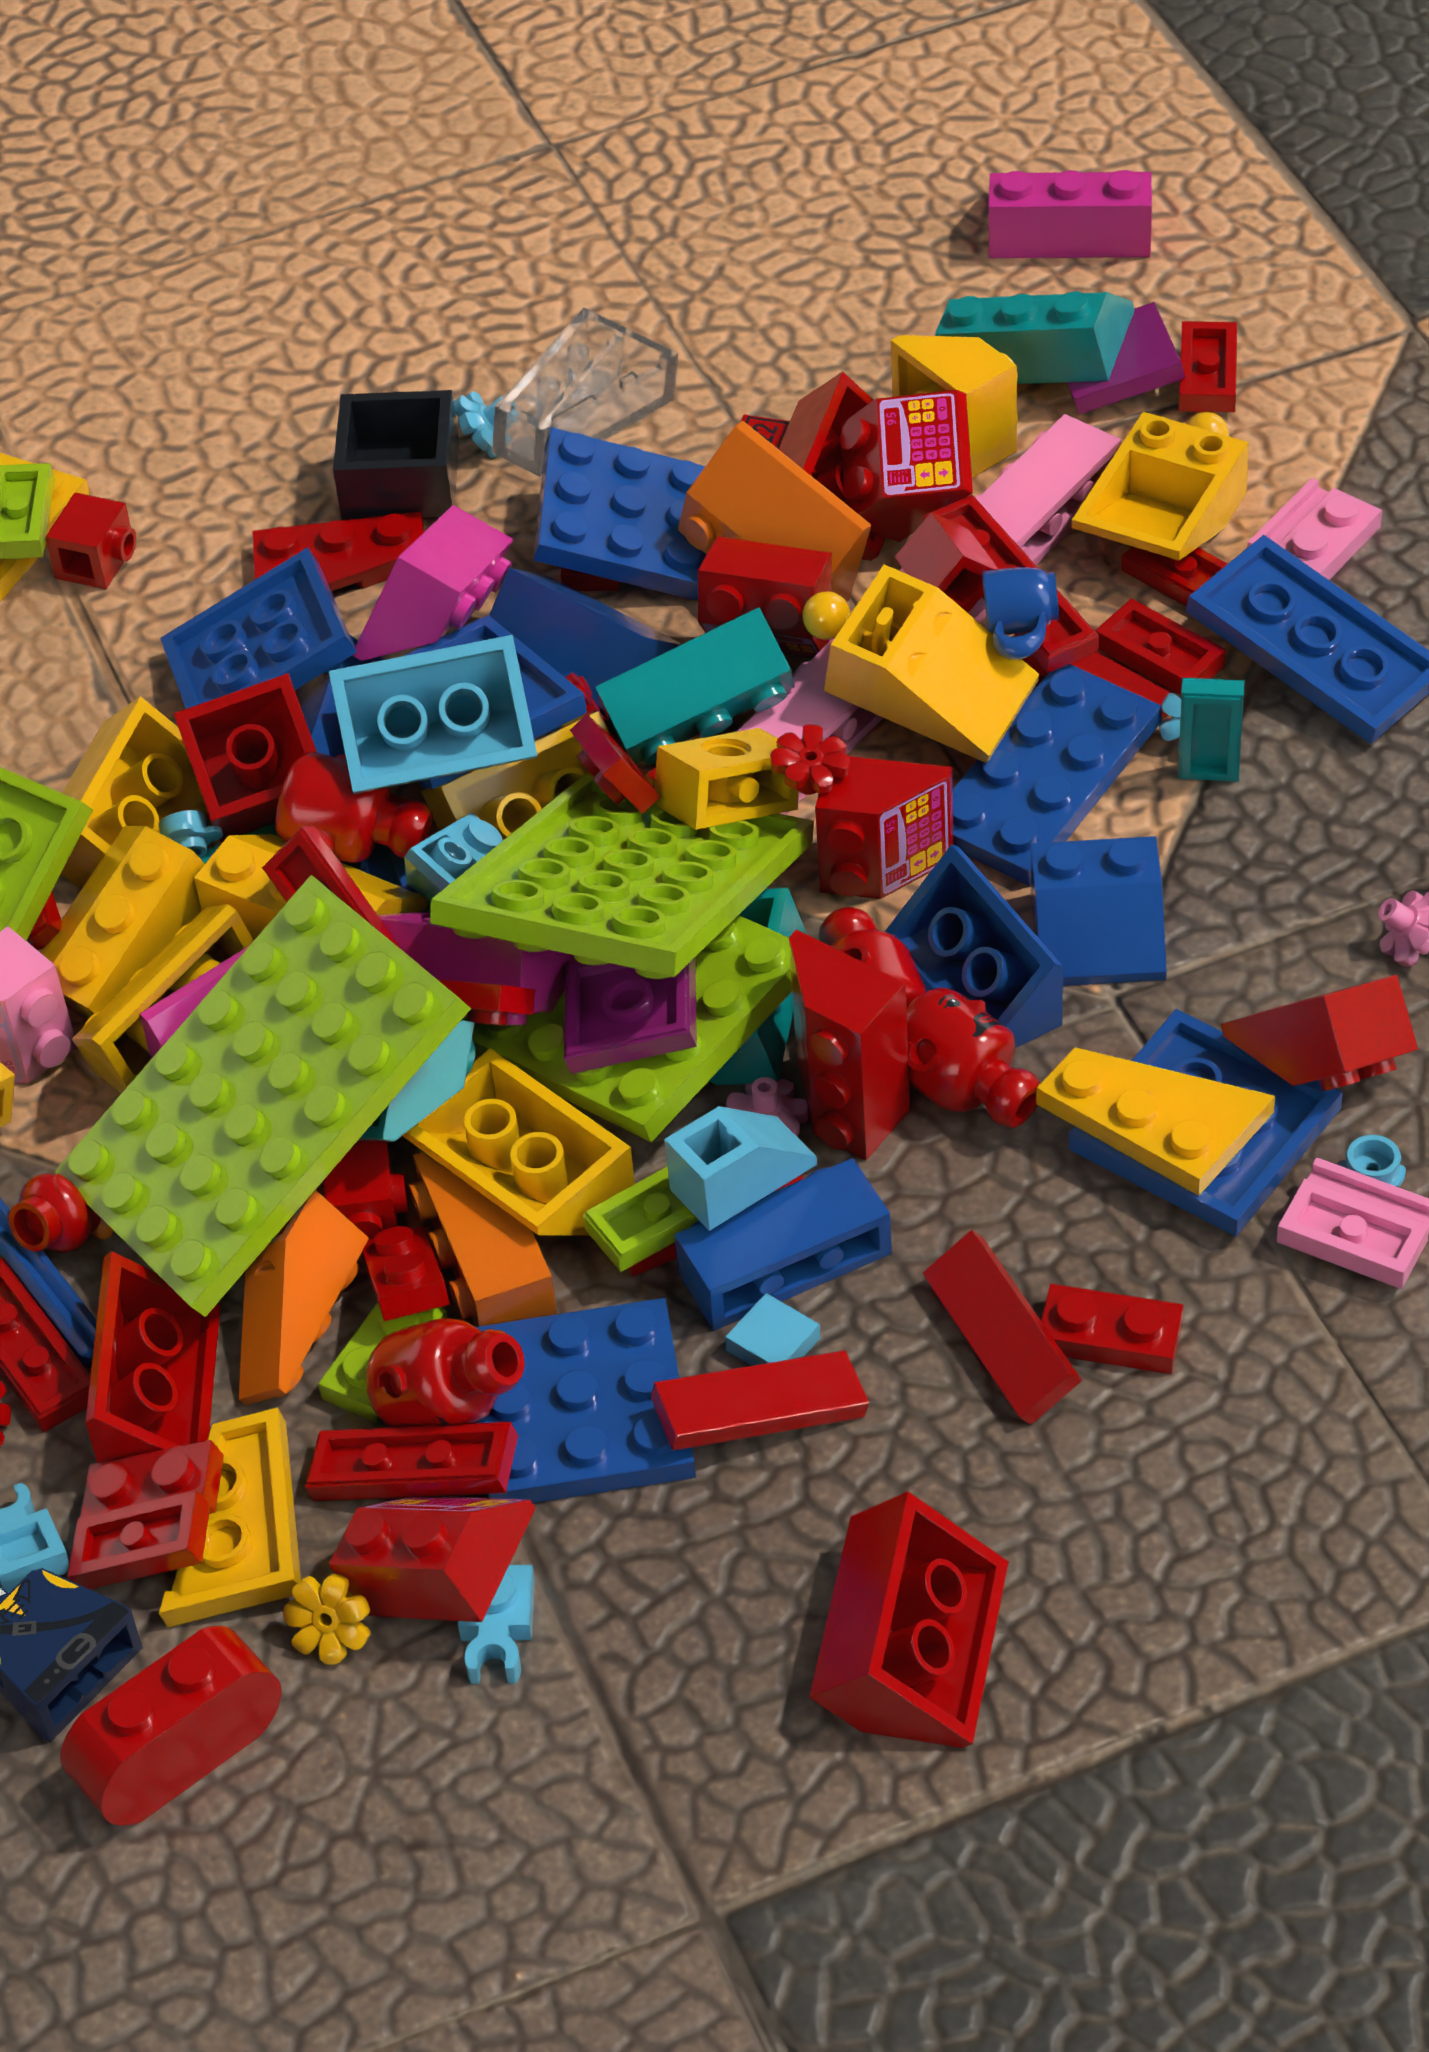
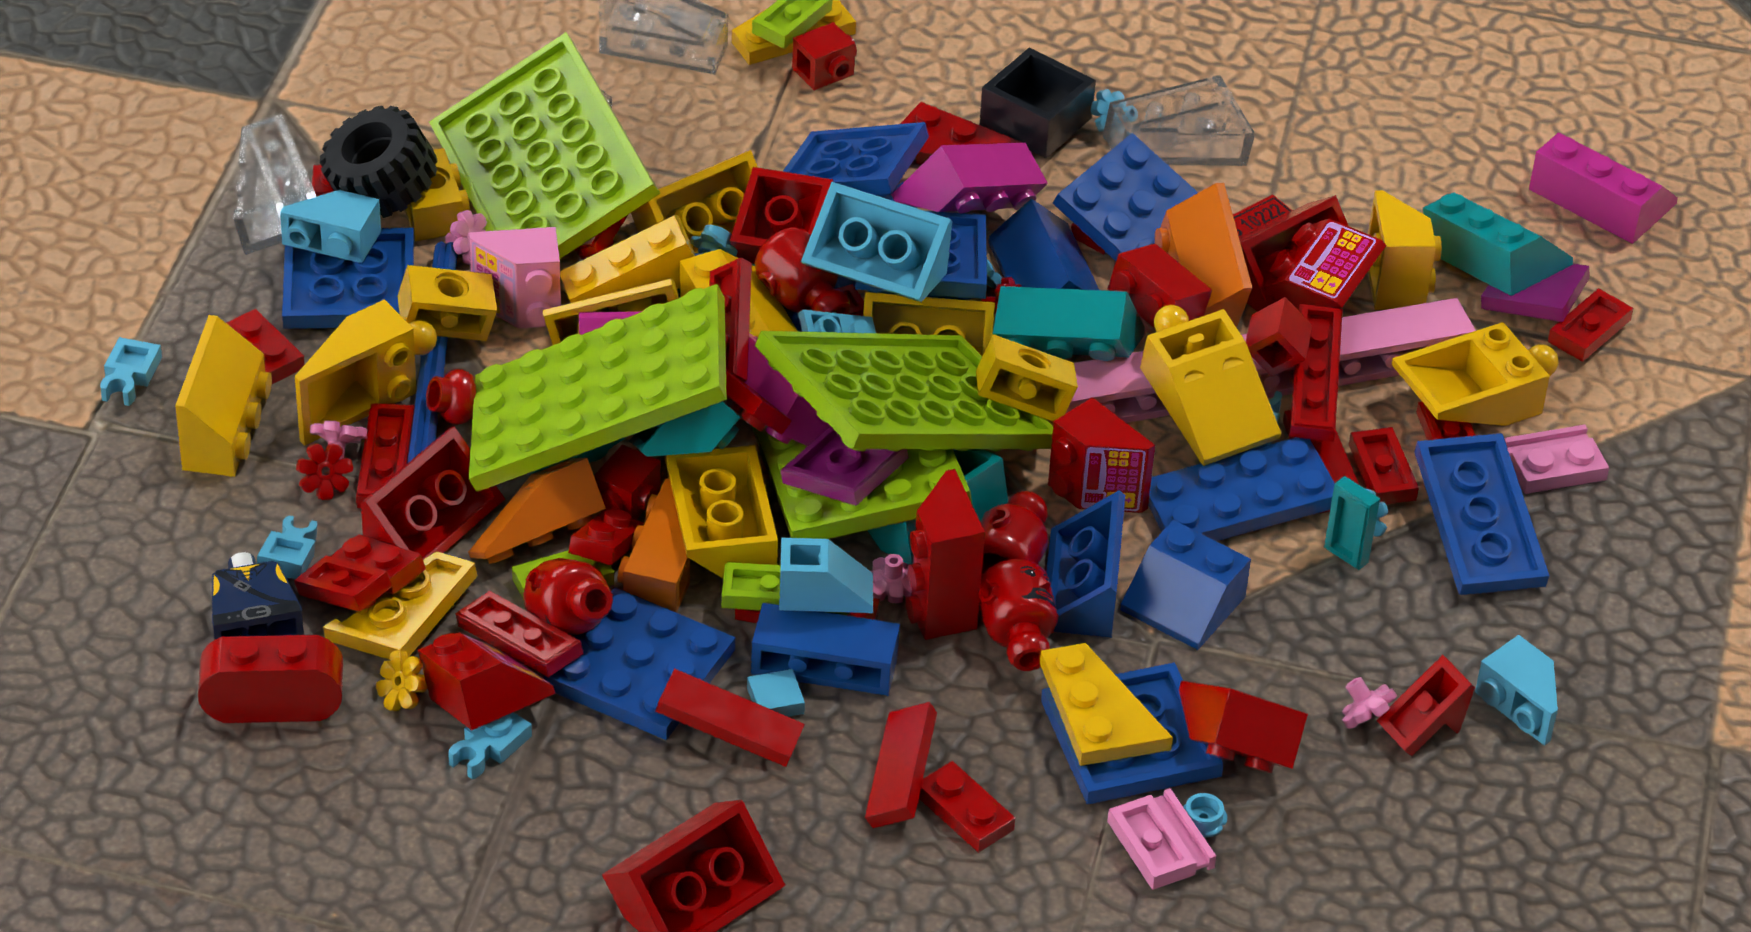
camera: 30 degrees right, 5 degrees down
red plate [570,714,661,814] -> none
red plant [770,724,851,795] -> none
blue piece [982,567,1059,660] -> none

